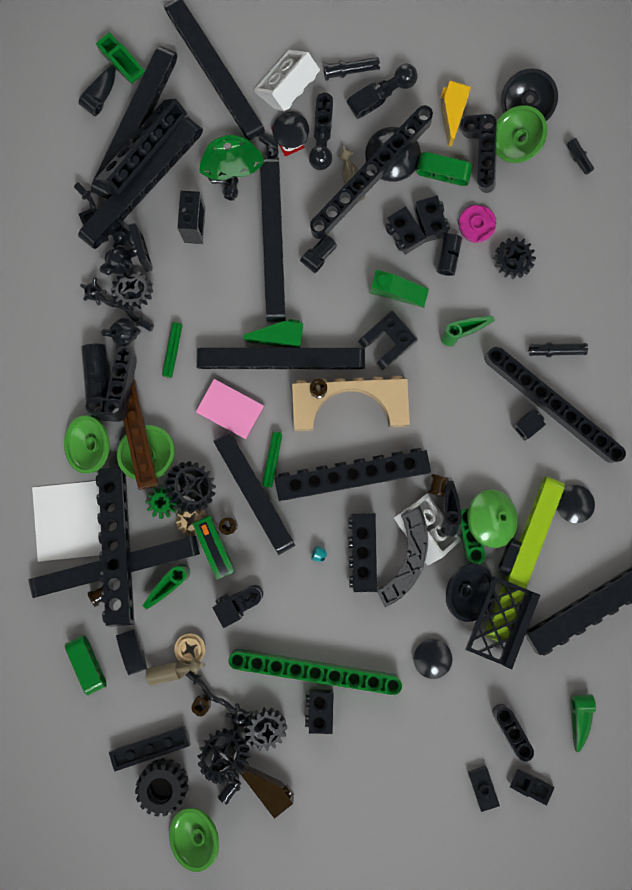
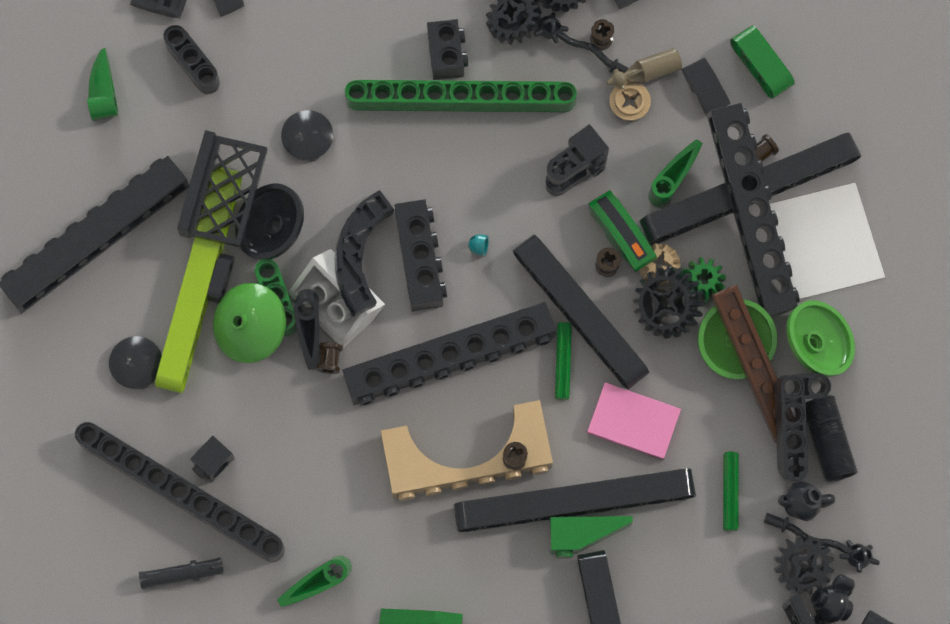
camera: 170 degrees right, 10 degrees down
black brick [358,310,419,371] -> none

